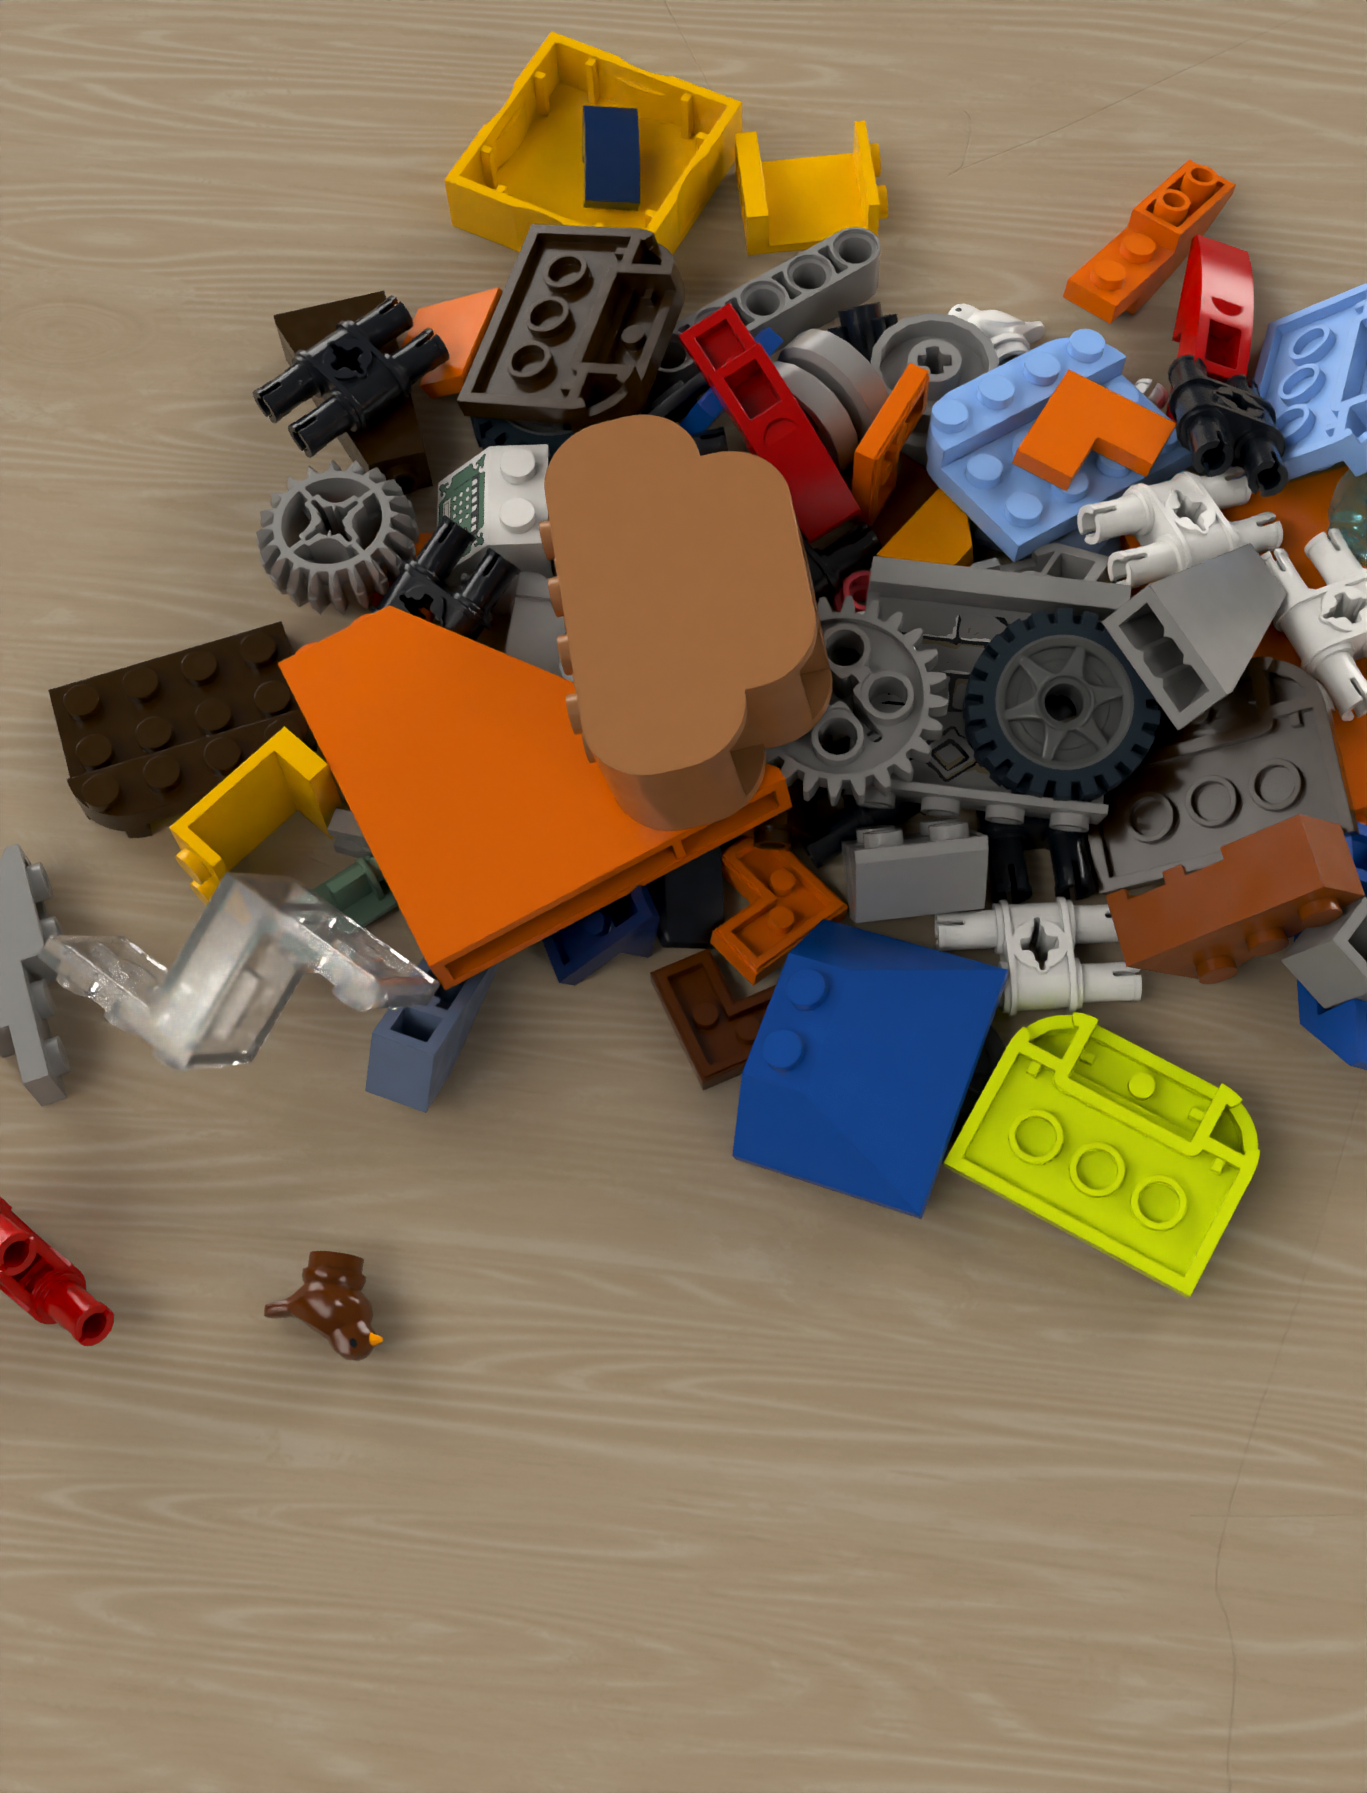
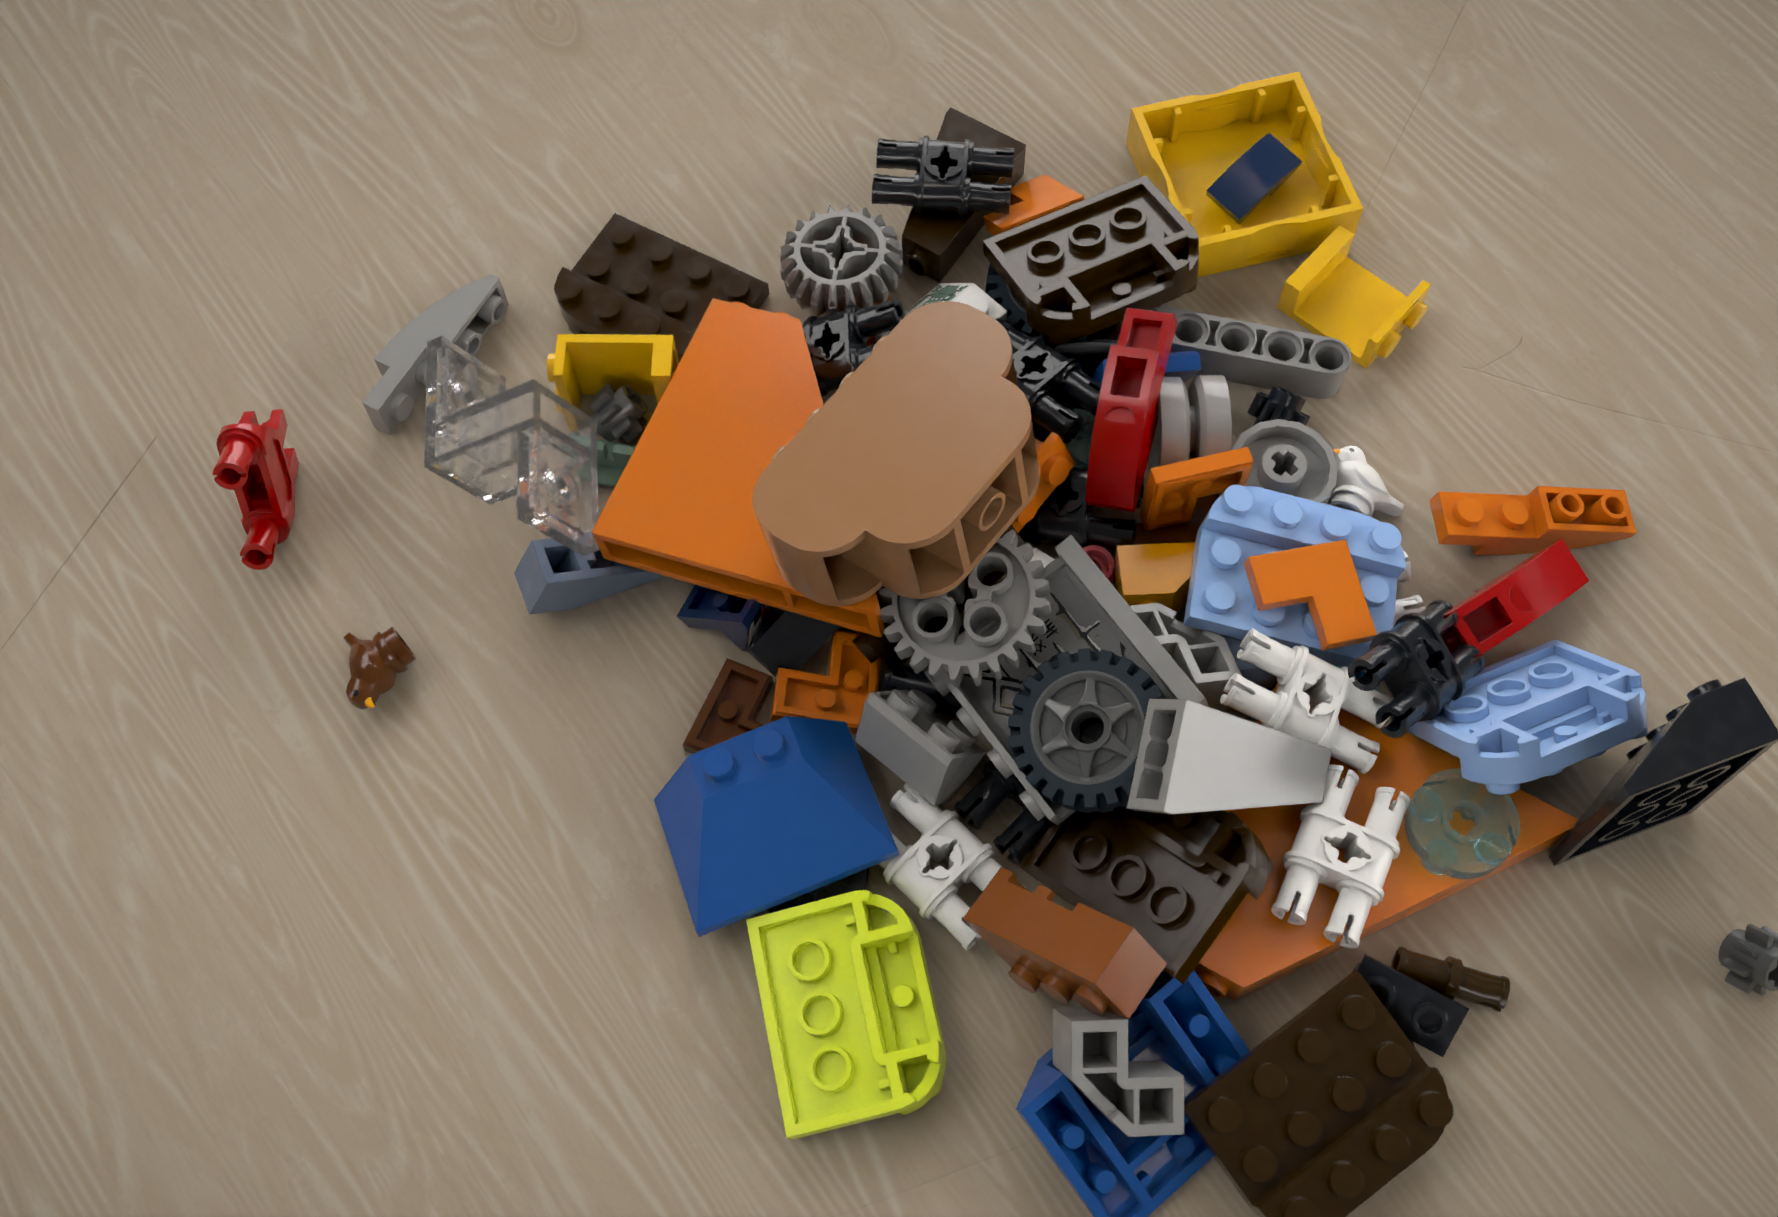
camera: 45 degrees right, 0 degrees up
none -> dark grey gear [589,383,648,443]

